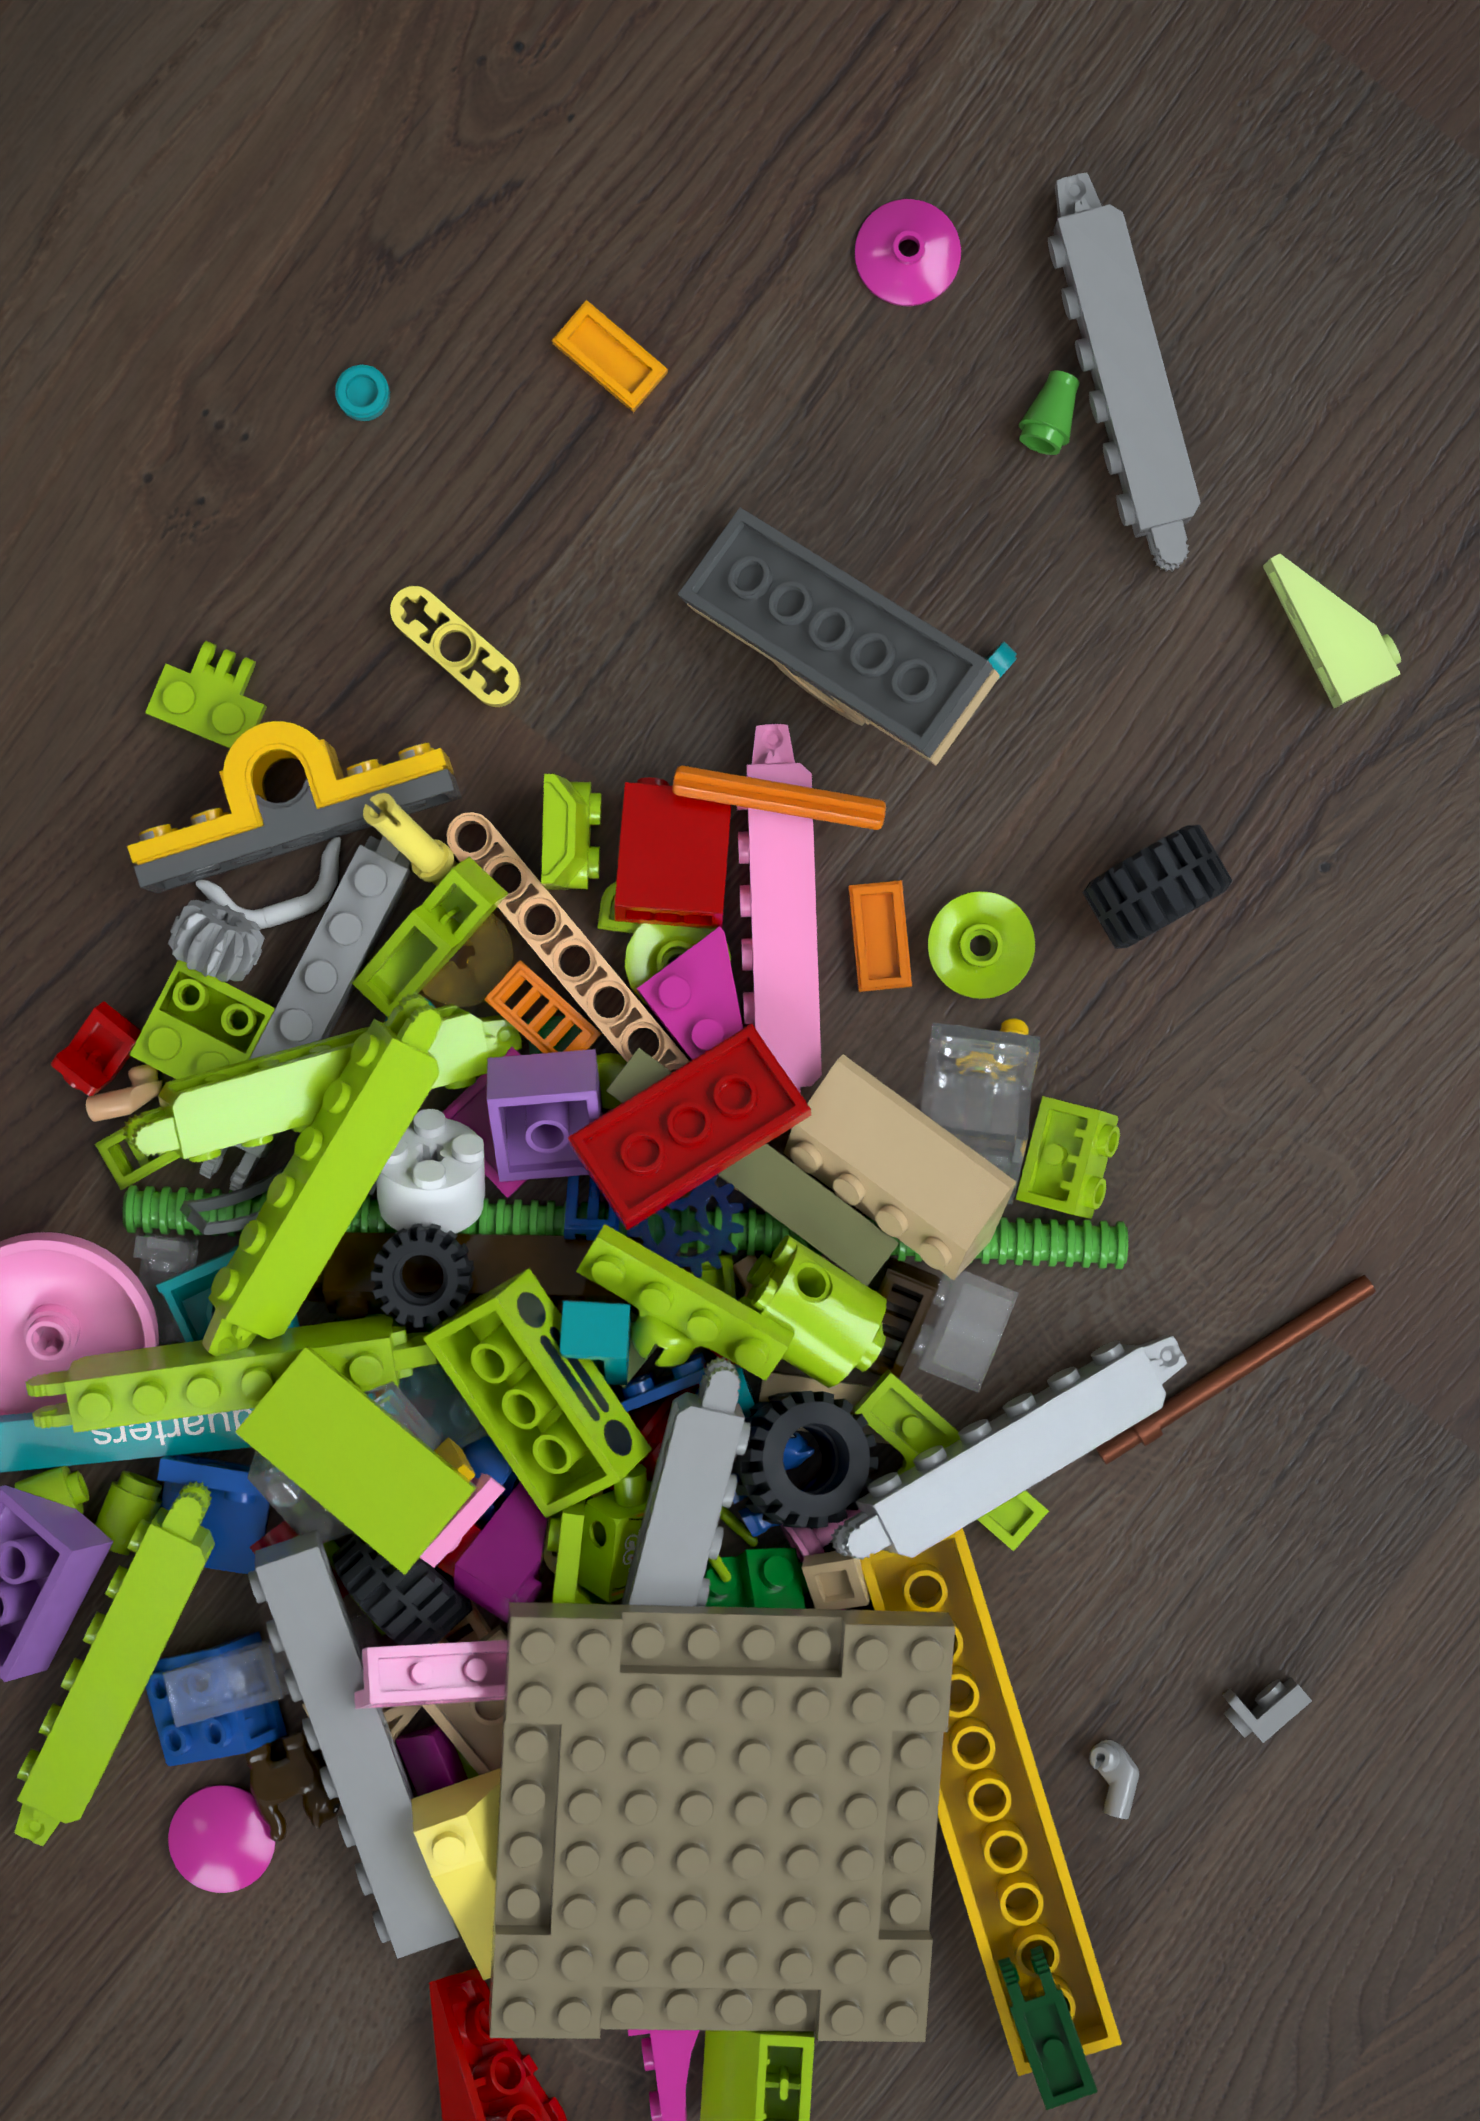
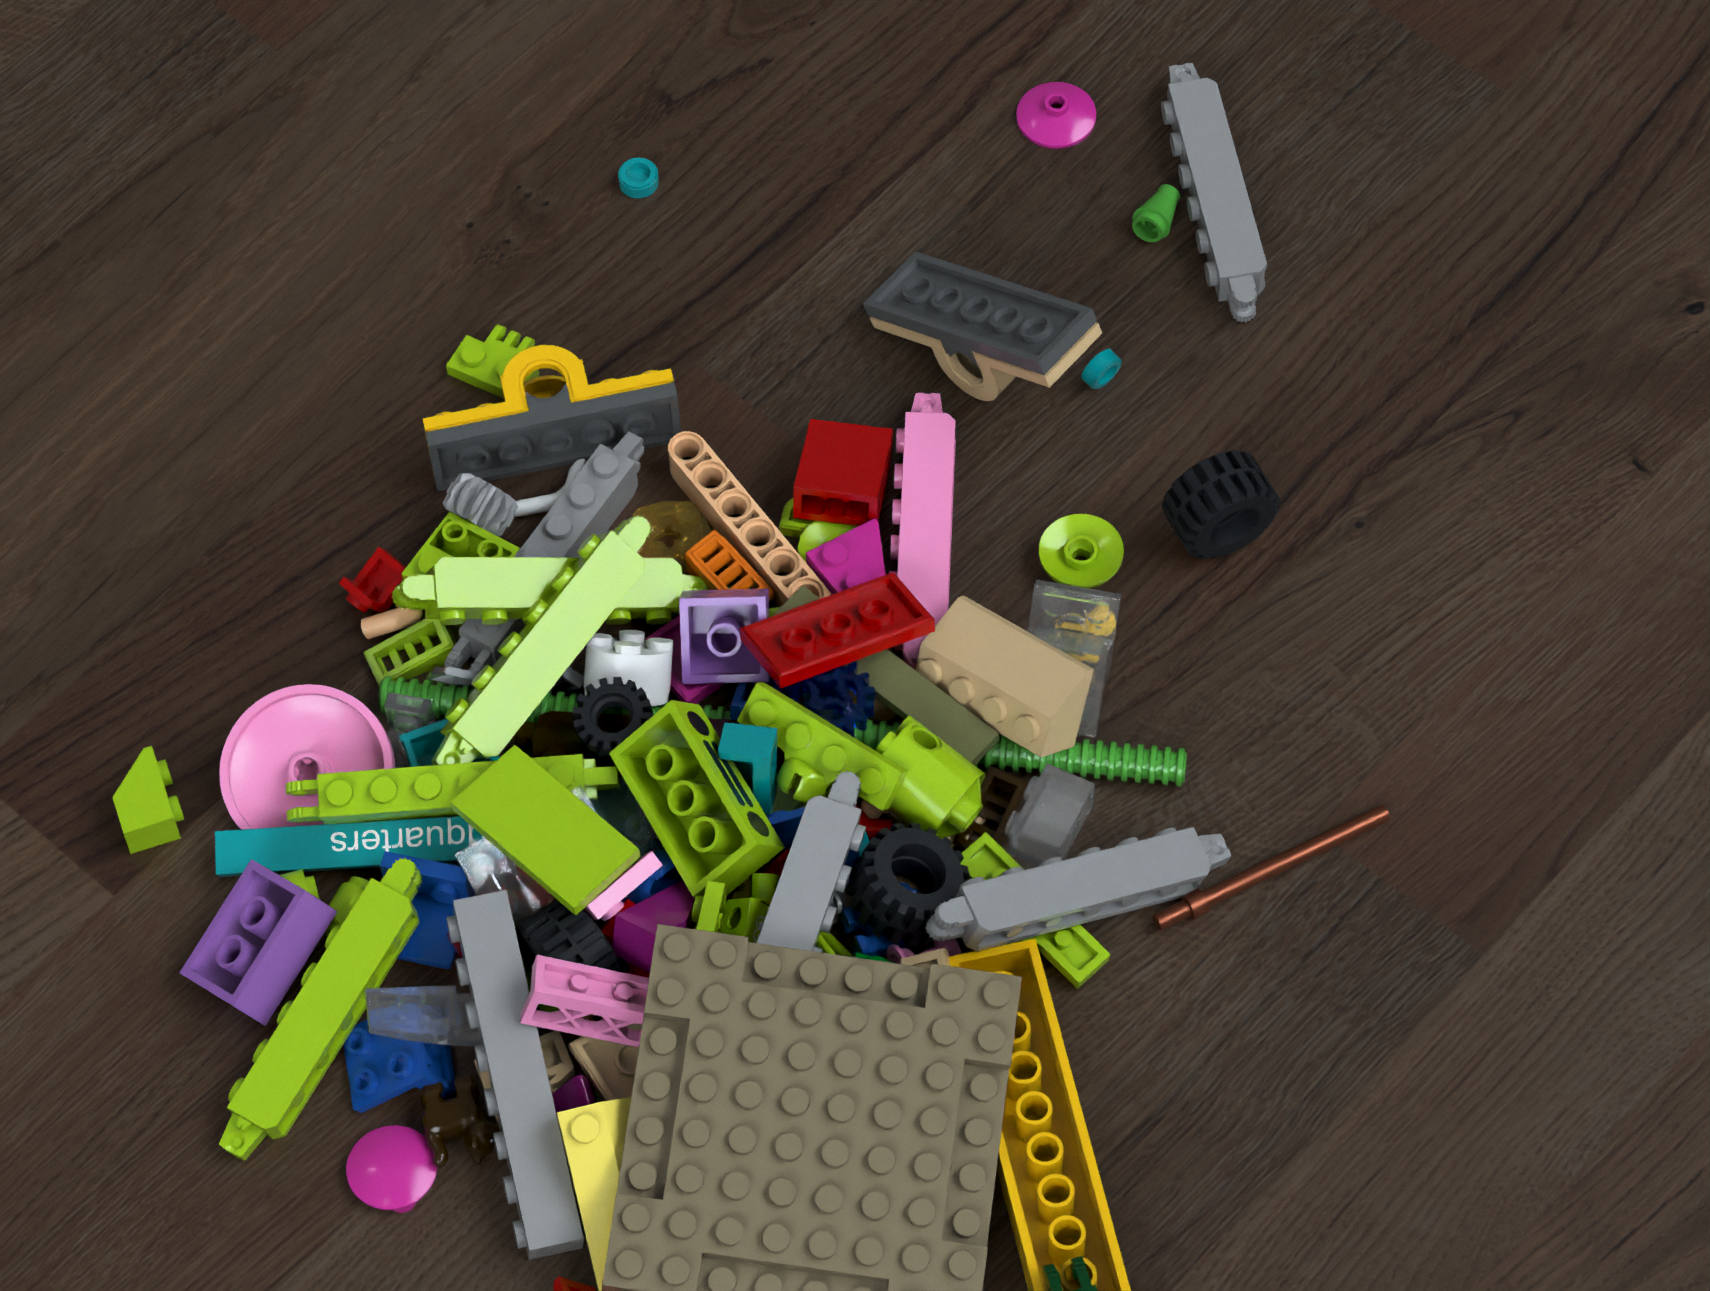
camera: 15 degrees right, 30 degrees down
lime slope [352,856,509,1018] -> none
light yellow pin [363,793,458,887] -> none
light yellow beam [390,586,521,707] -> none
lime slope [541,774,602,890] -> none
light orange tile [552,300,668,413] -> none
orange axle [672,765,886,830] -> none
orange tile [848,880,912,992] -> none
lime bracket [1015,1096,1120,1219] -> none
light grey arm [1089,1740,1139,1819] -> none
light grey bracket [1222,1677,1312,1743] -> none
yellowish green slope [1263,554,1401,708] -> none

